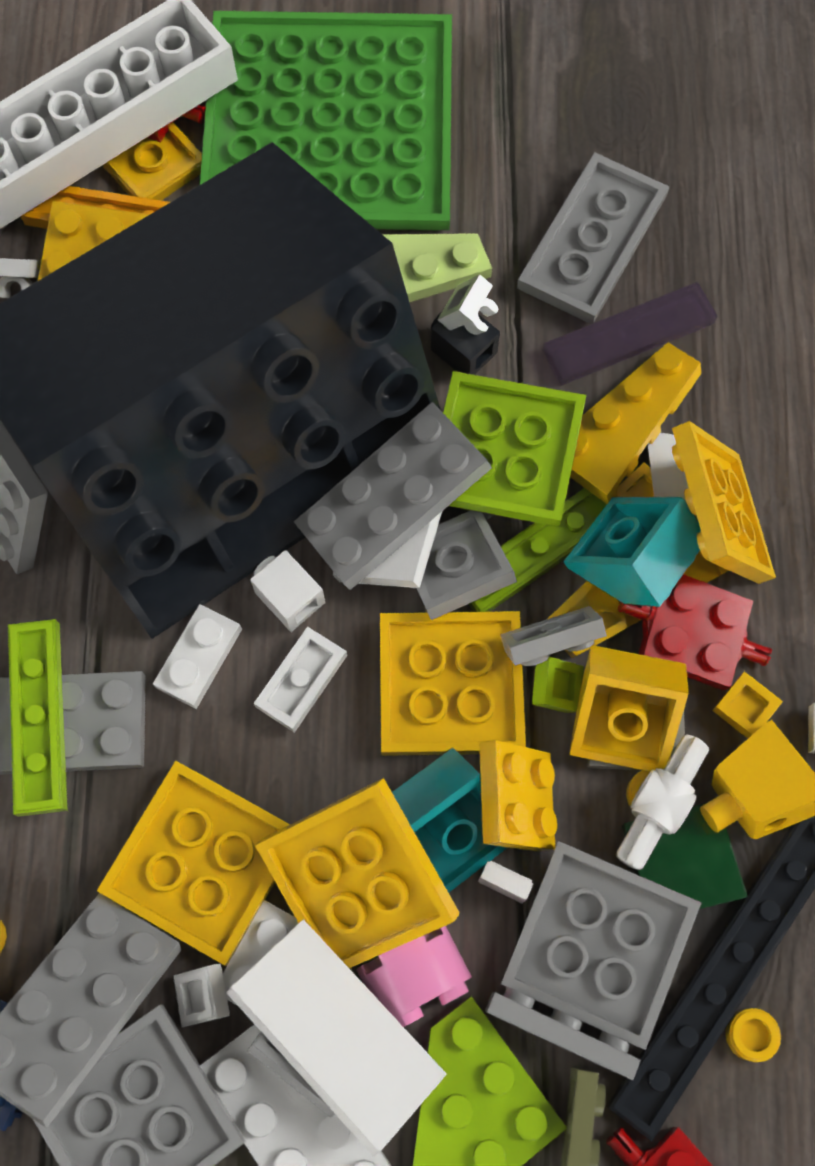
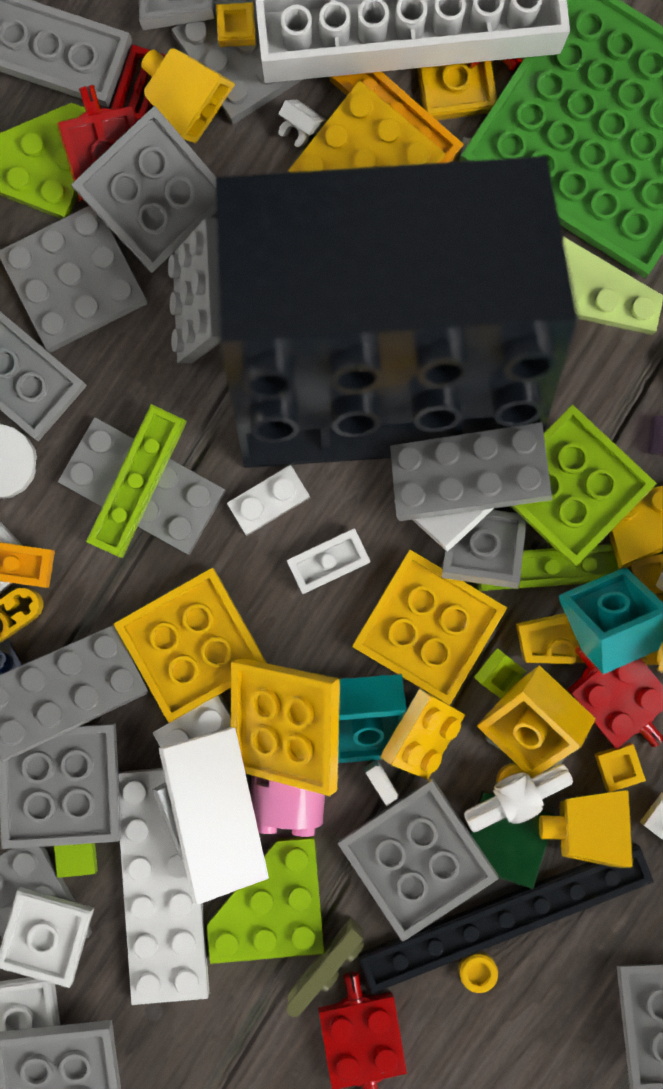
camera: 25 degrees right, 15 degrees up
white tile [174,964,230,1027] -> none
white brick [250,550,325,632] -> none
black brick [431,312,500,375] -> none
white tile [437,275,499,335] -> none
light grey plate [484,987,641,1080] -> none
light grey plate [500,606,607,666] -> none

